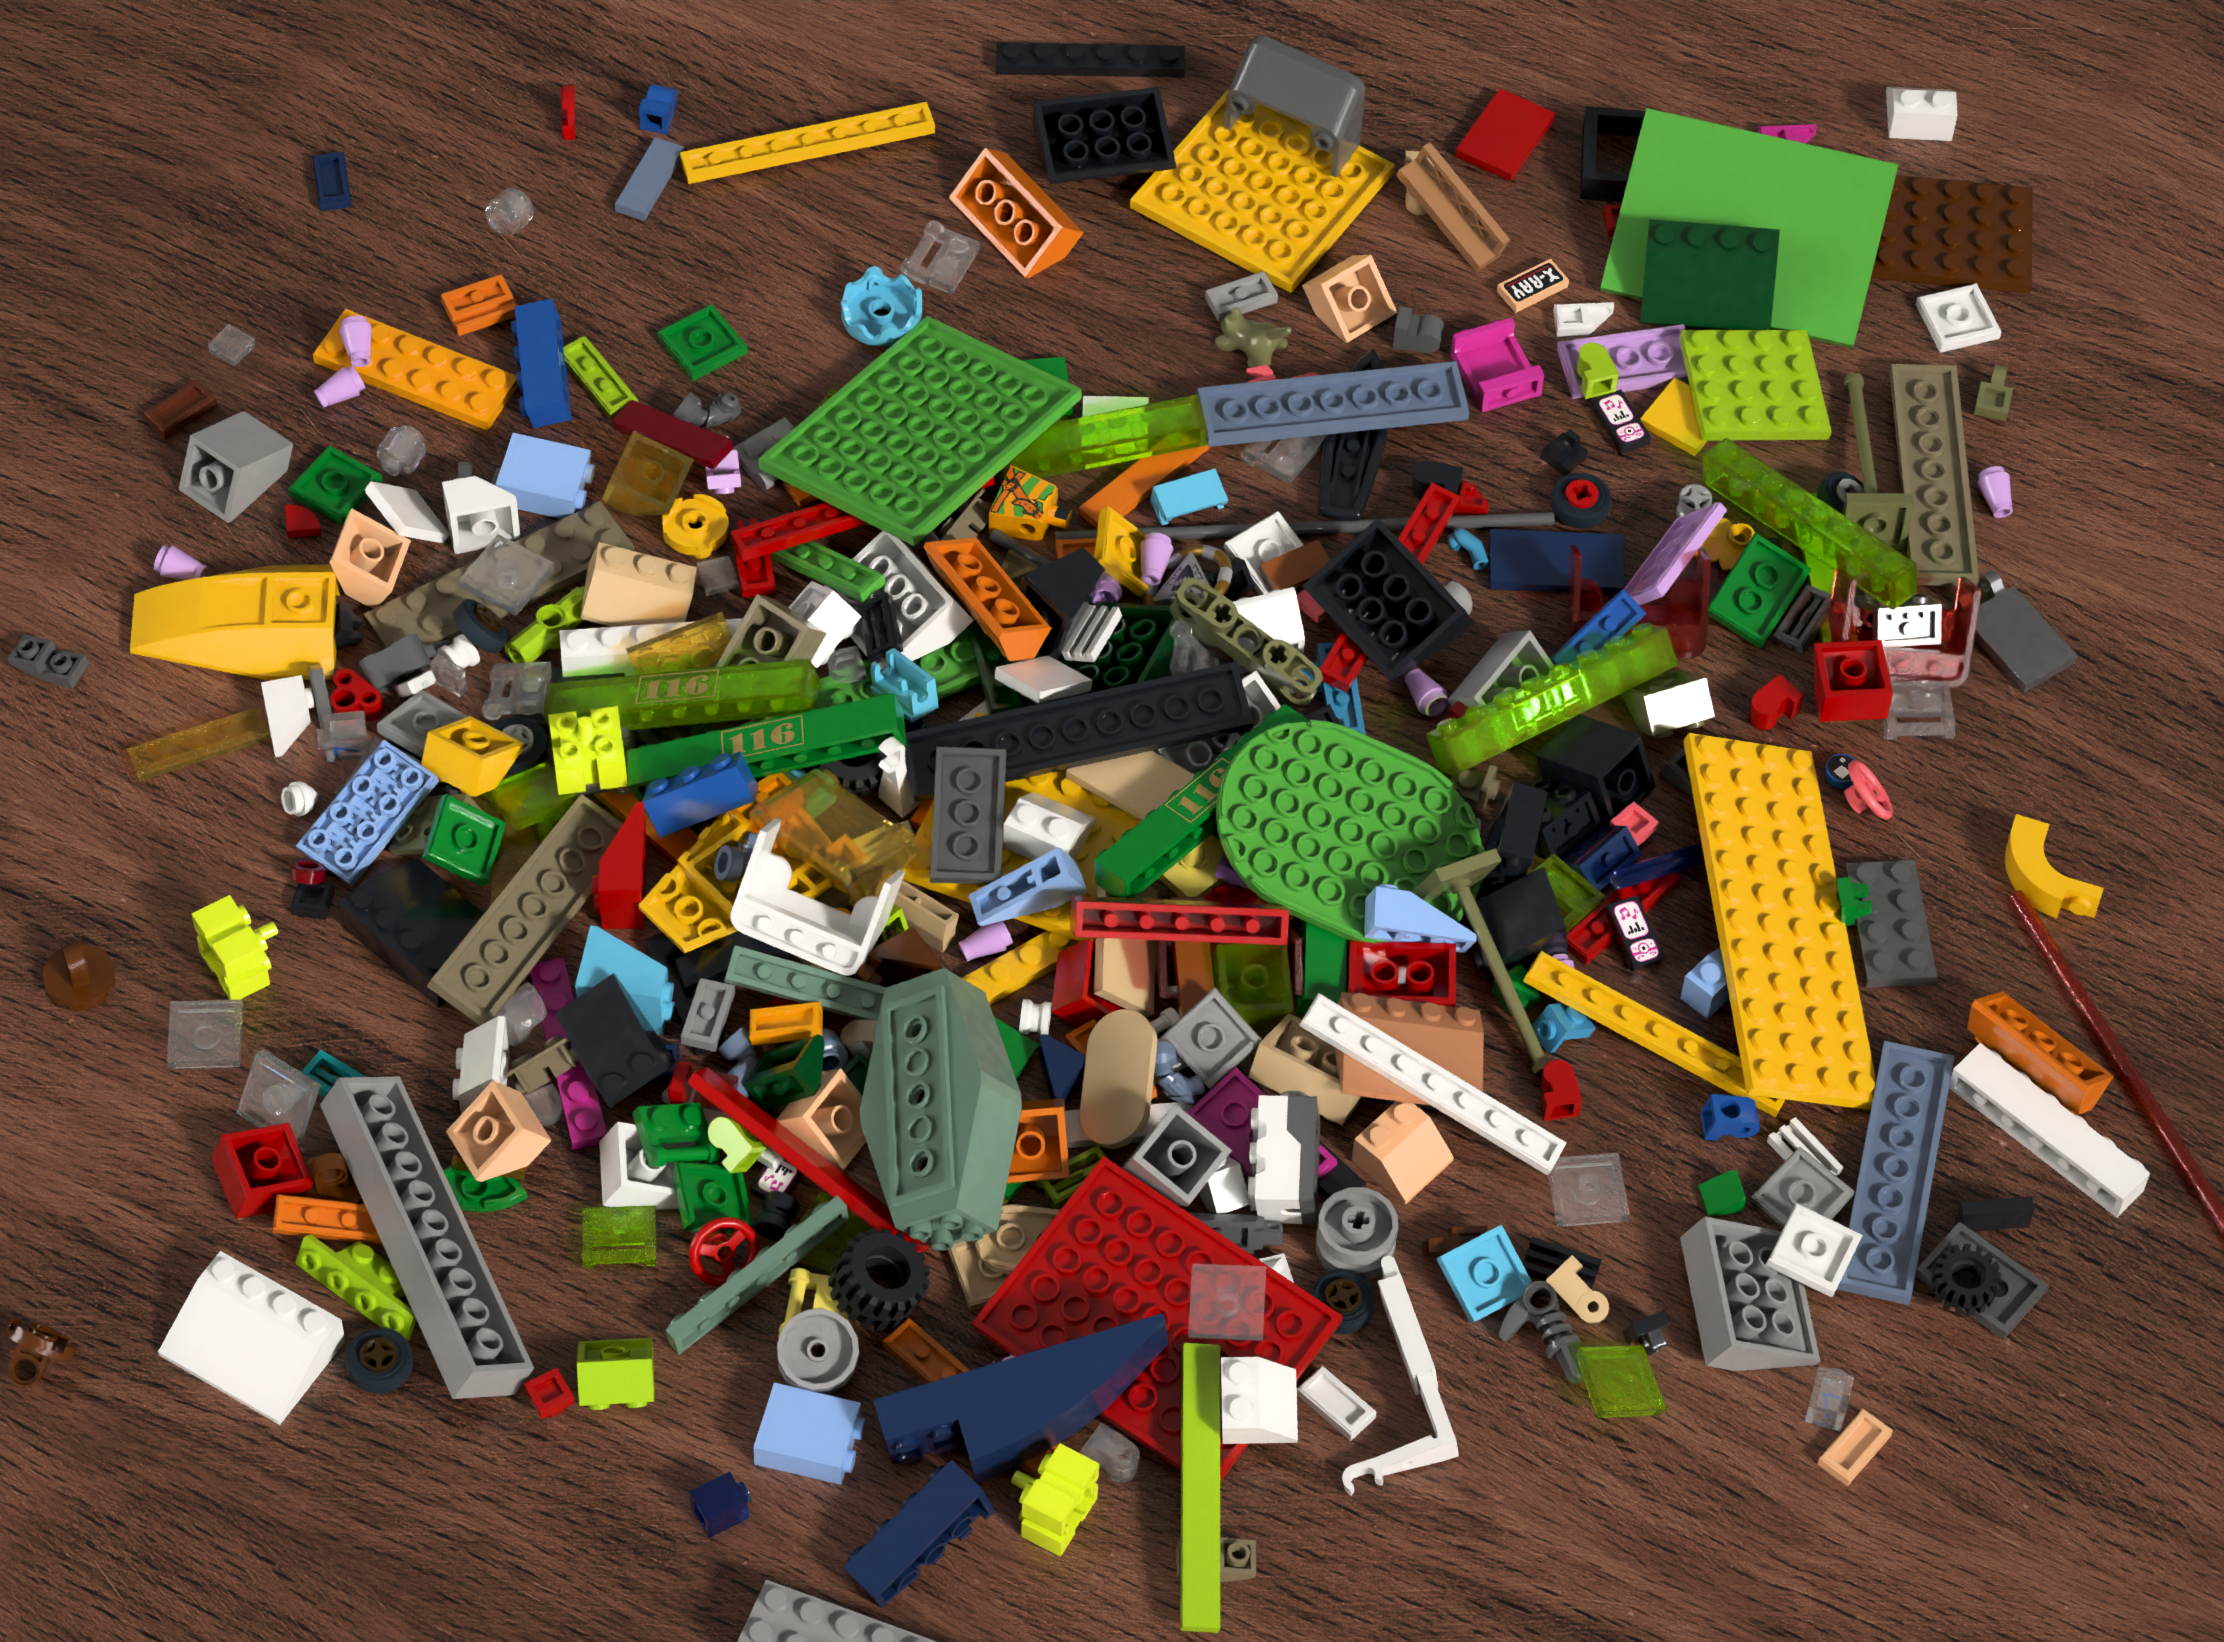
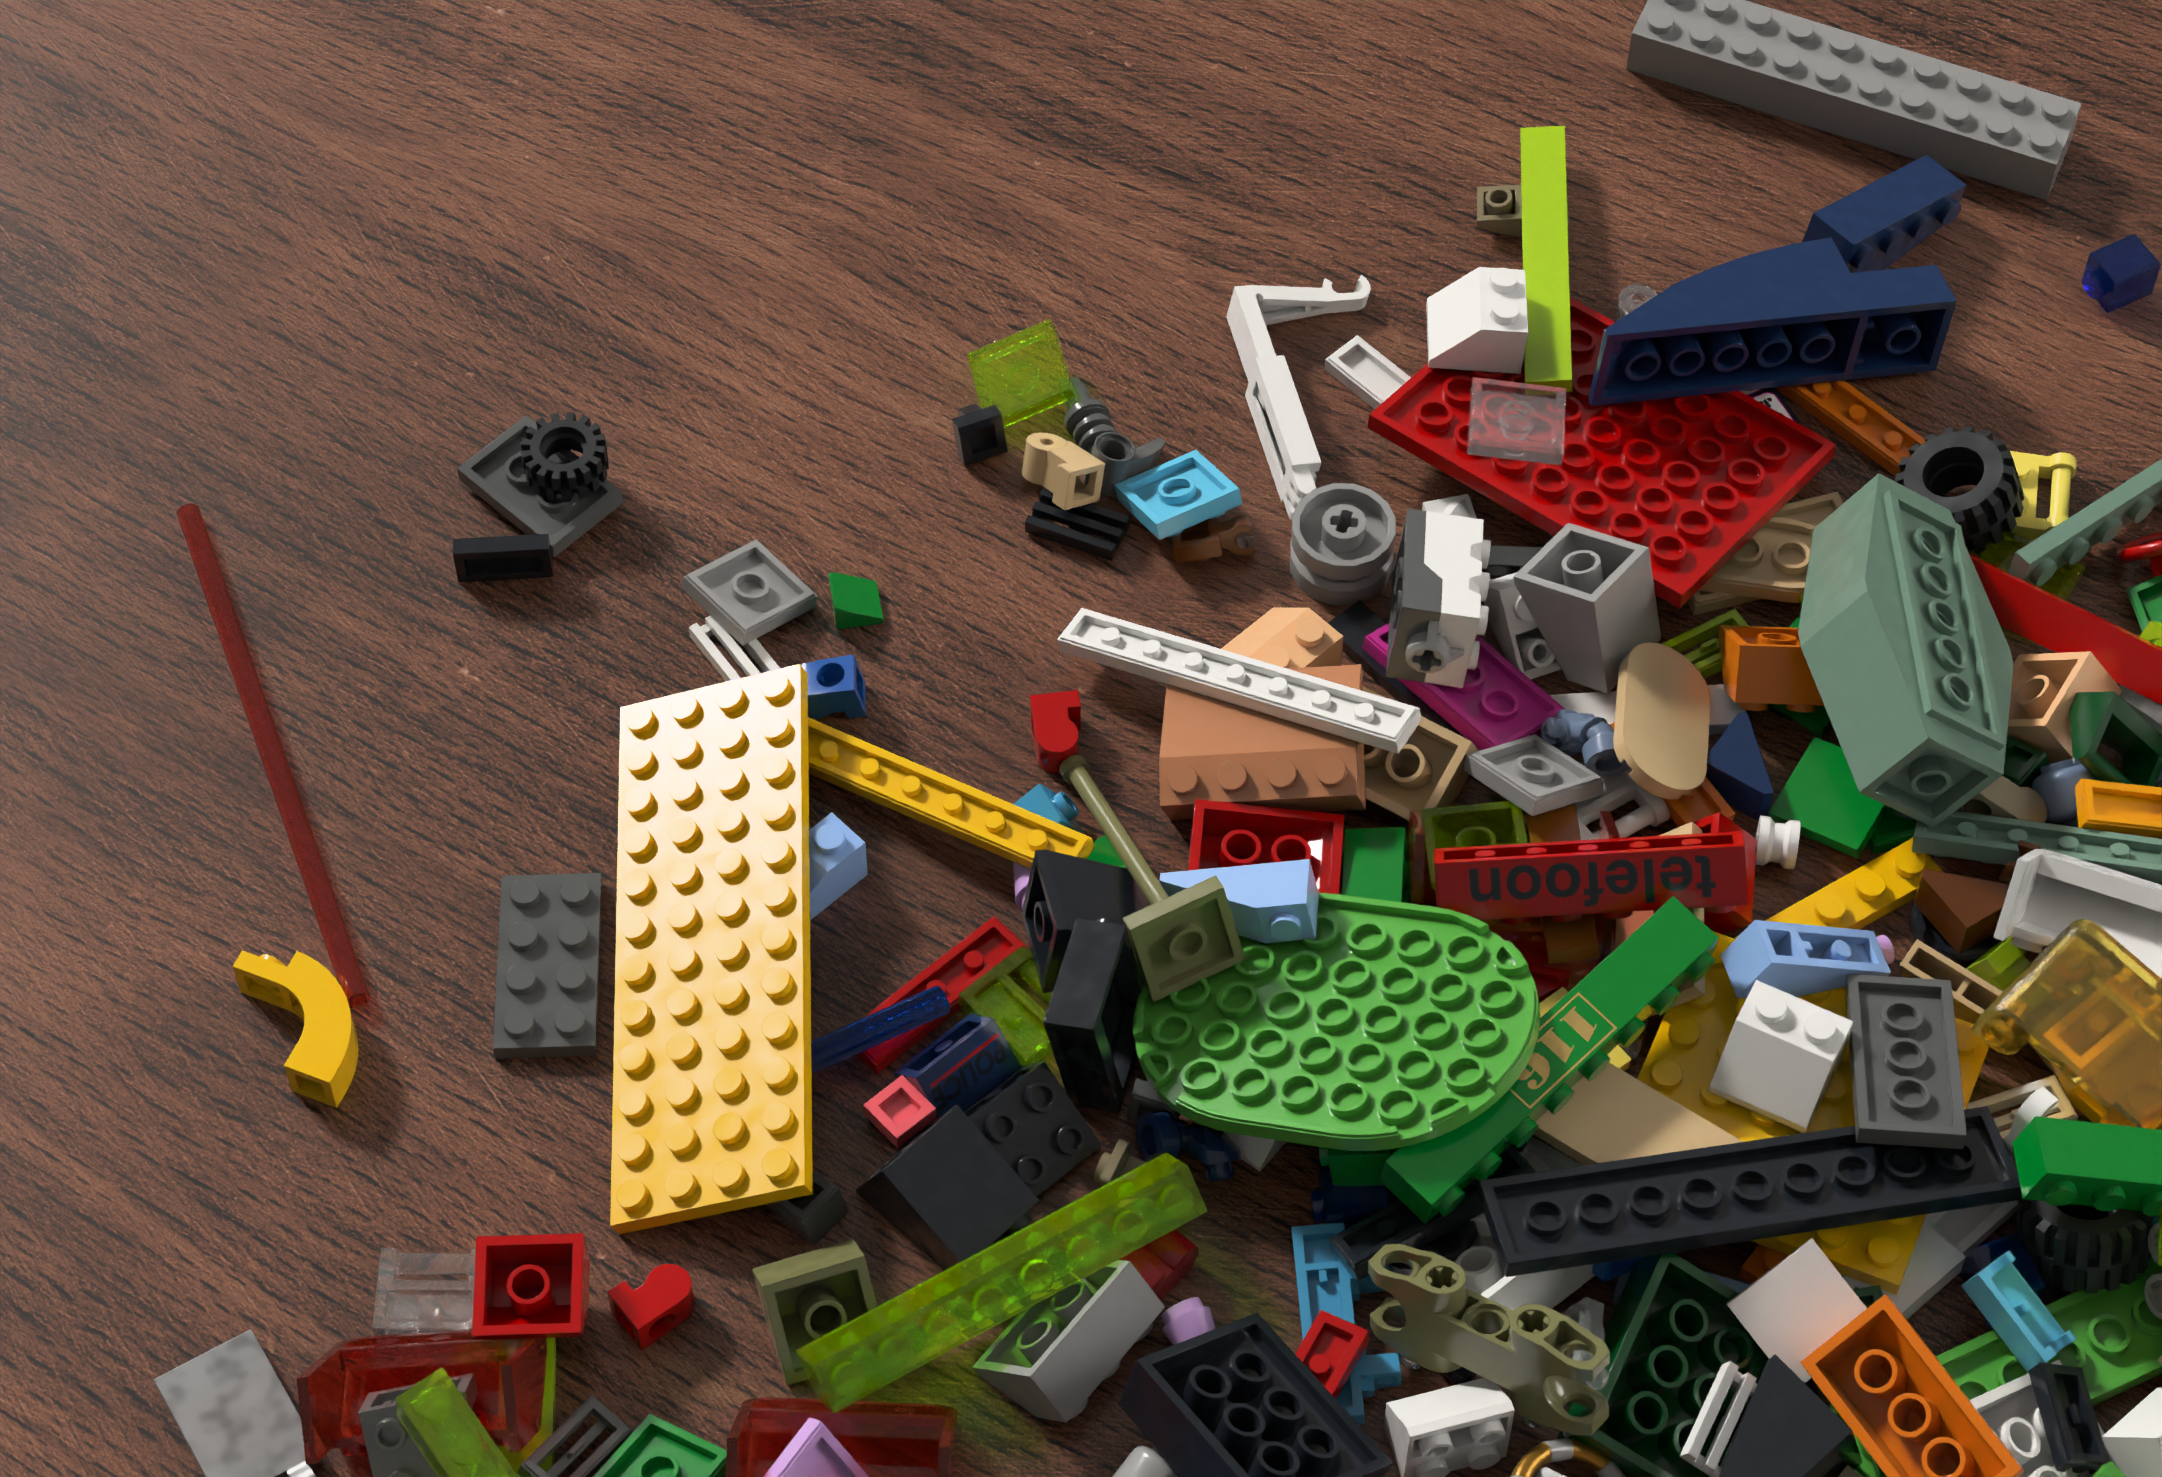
camera: 175 degrees left, 0 degrees up
light blue brick [753,1383,866,1485] -> none
black wheel [754,1191,800,1241] -> none
light grey wheel [777,1308,859,1395] -> none
clear tile [828,645,866,683] -> none
neon yellow brick [1011,1443,1099,1557] -> none
black wheel [1311,1269,1376,1335] -> none
clear plate [1548,1152,1630,1227] -> none
blue tile [1550,589,1647,684] -> none
tile [1603,895,1665,972] -> none
light grey slope [1680,1216,1821,1371] -> none
white tile [1766,1203,1862,1297] -> none
clear brick [1804,1366,1855,1431] -> none
light nougat tile [1817,1409,1893,1486] -> none
tile [1824,754,1856,789] -> none
green tile [1836,877,1872,926] -> none
sand blue plate [1837,1041,1955,1305] -> none
coral piece [1844,760,1893,820] -> none
white brick [1949,1043,2150,1218] -> none
orange slope [1967,991,2114,1115] -> none

